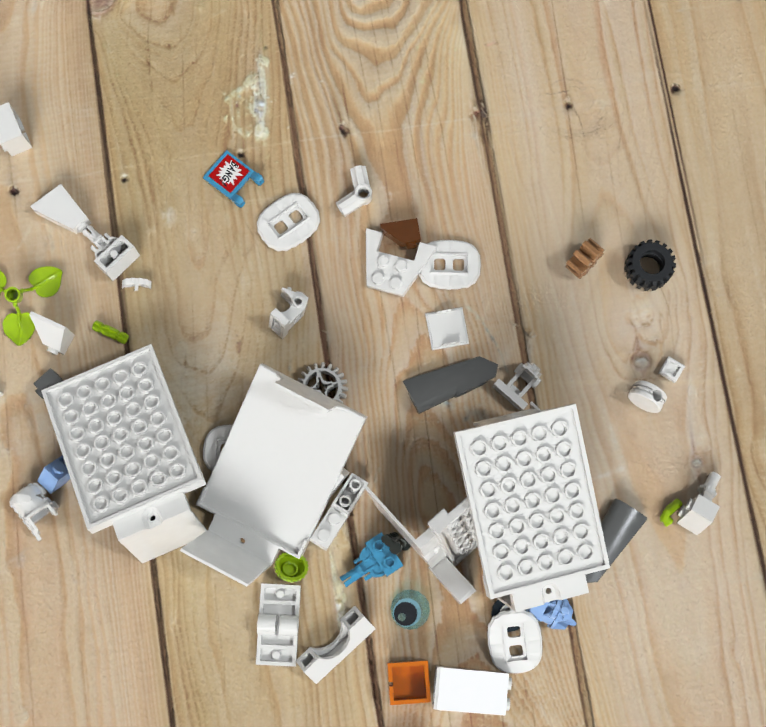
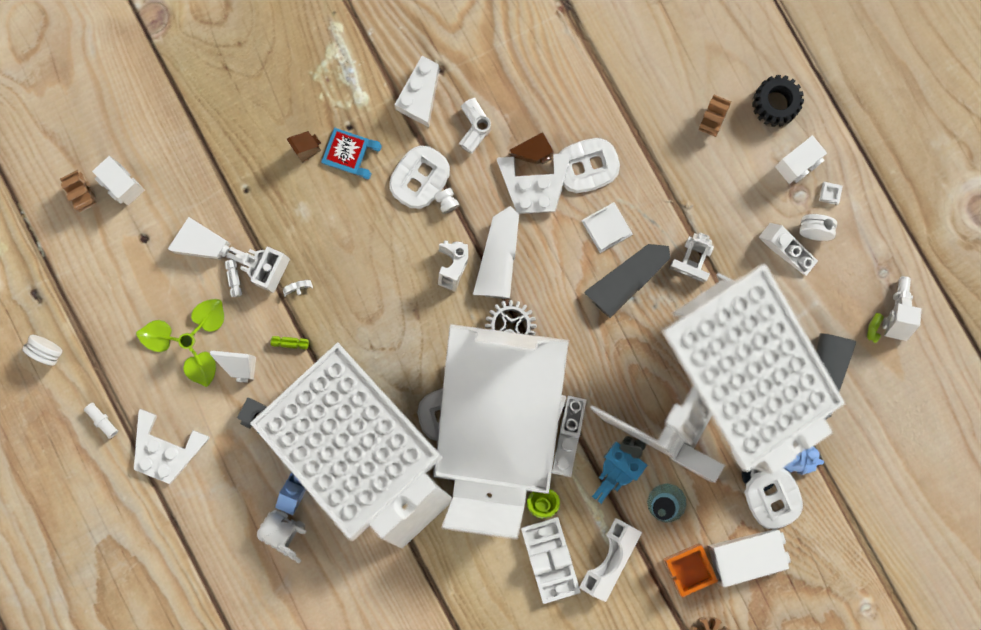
camera: 15 degrees left, 5 degrees up
none -> white axle [225,260,242,297]
none -> reddish brown slope [287,131,321,163]
none -> white wedge [395,56,440,127]
none -> white wheel [434,188,460,214]
none -> white panel [473,206,519,299]
none -> white slope [759,223,818,276]
none -> white piece [775,135,827,184]

